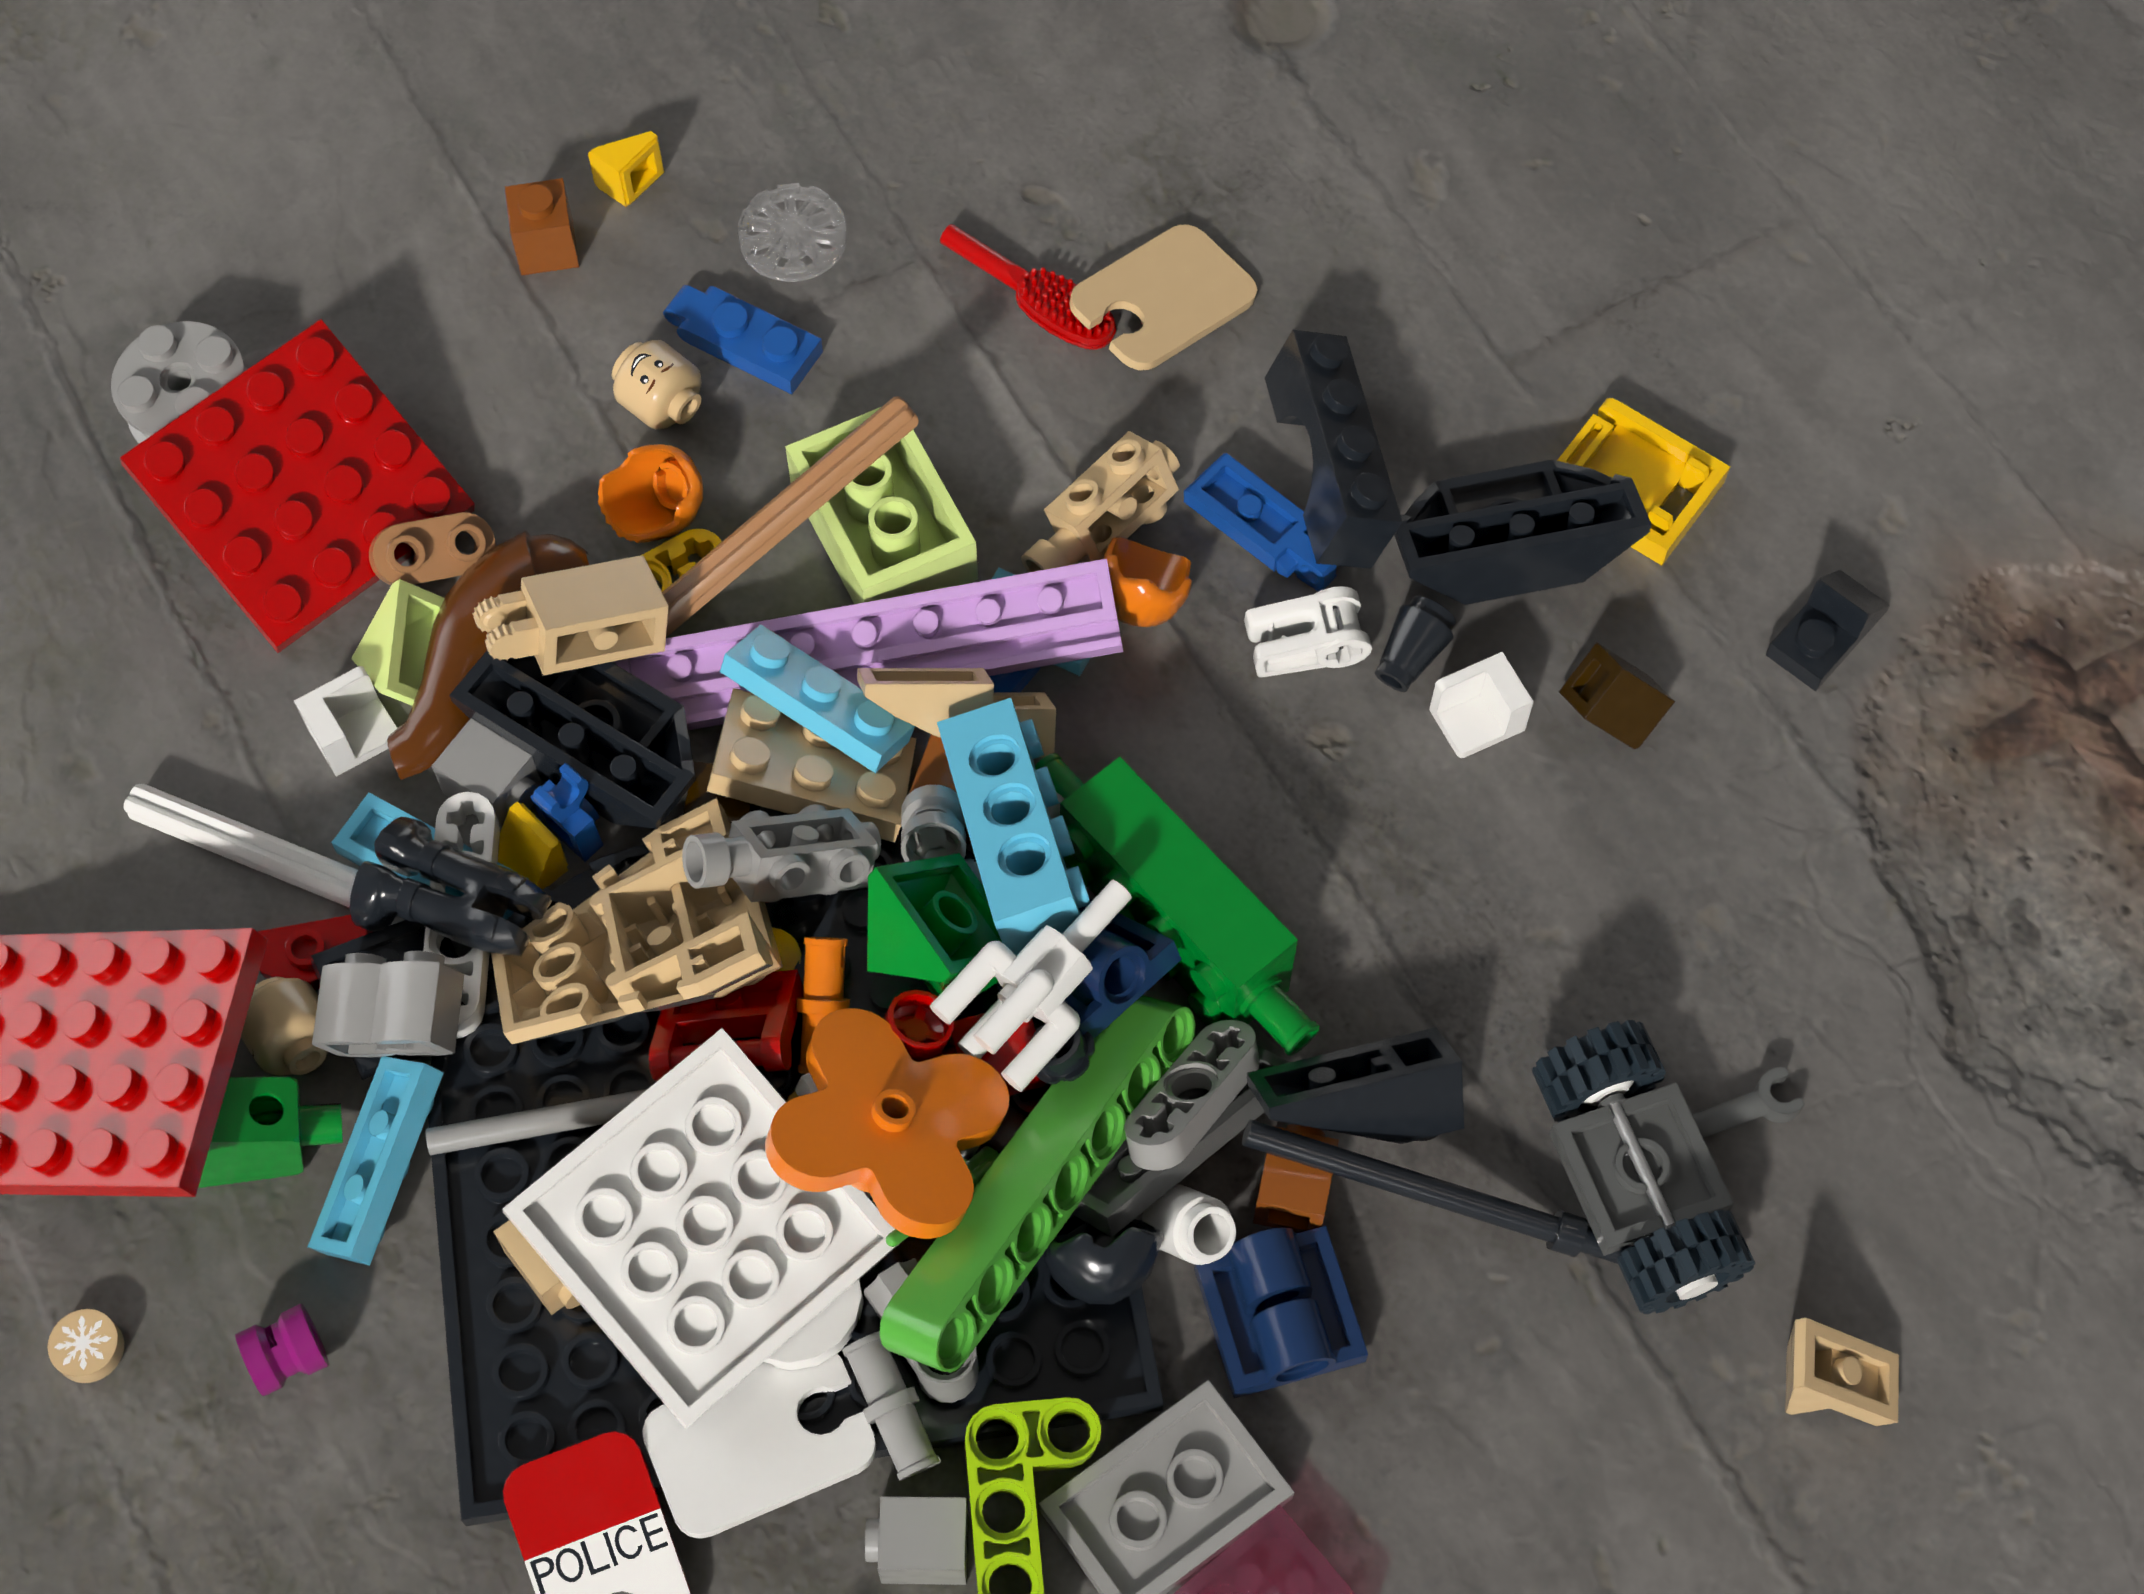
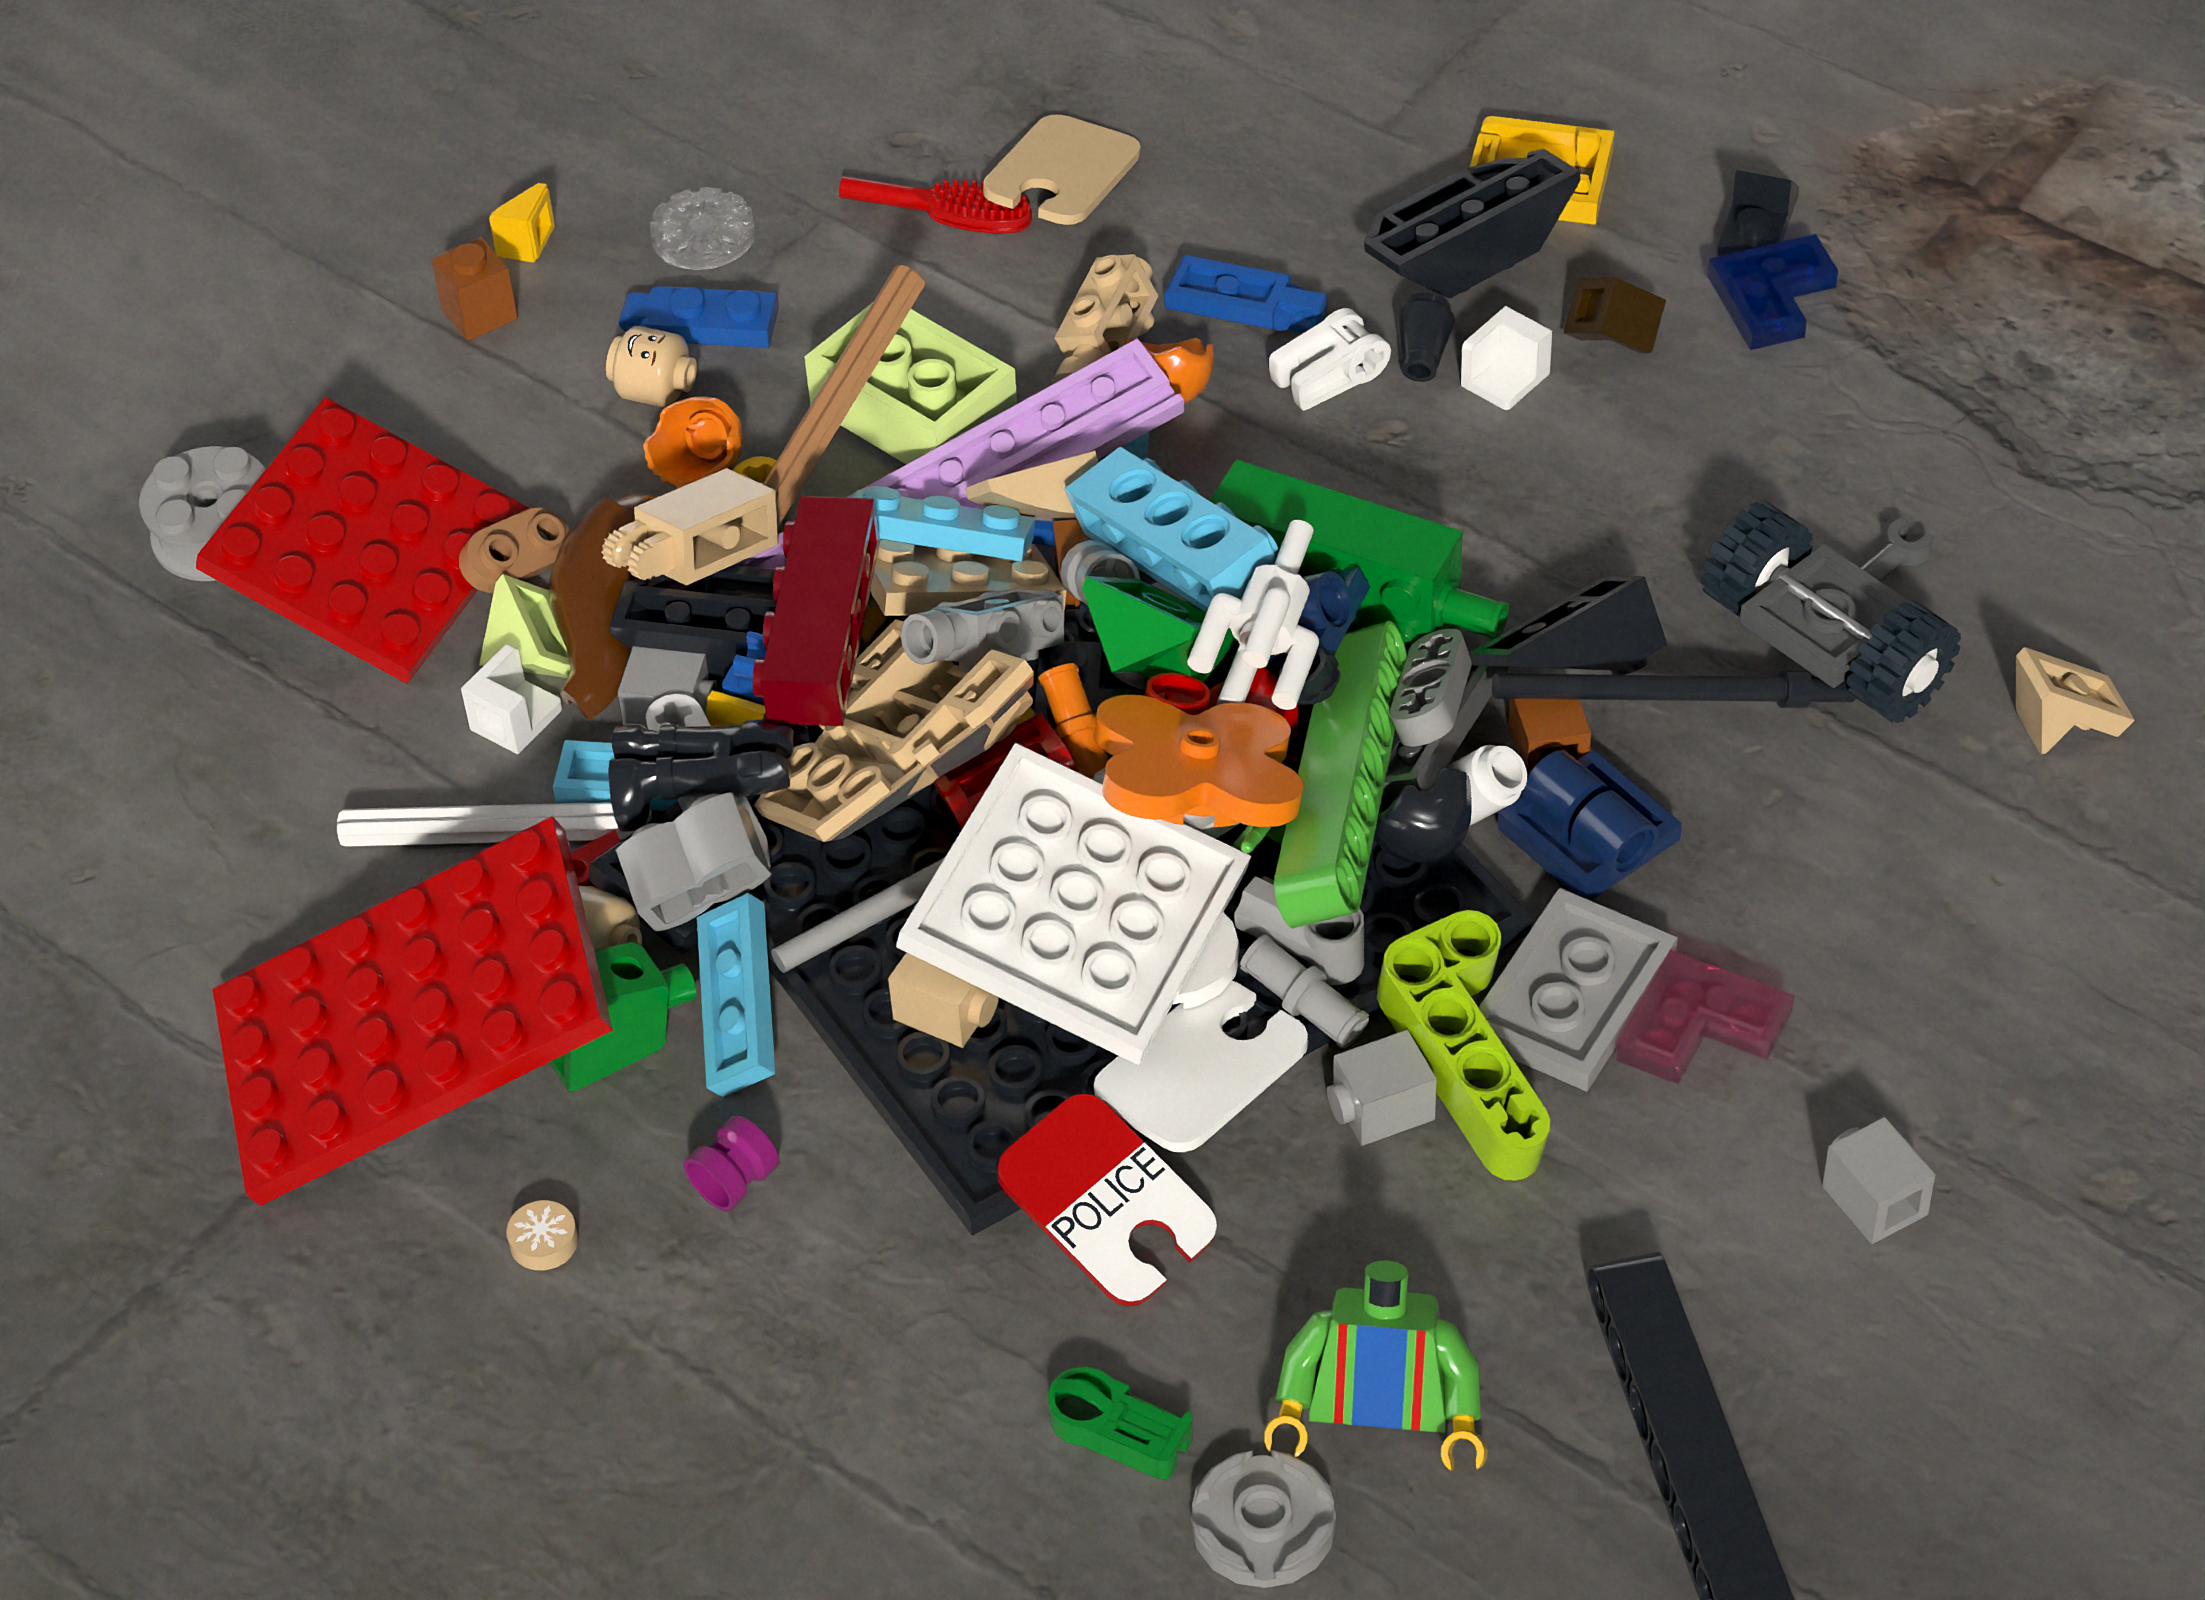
camera: 20 degrees left, 15 degrees down
black arch [1265,329,1402,569] -> none
none -> dark red brick [753,496,880,726]
none -> clear blue plate [1707,234,1838,350]

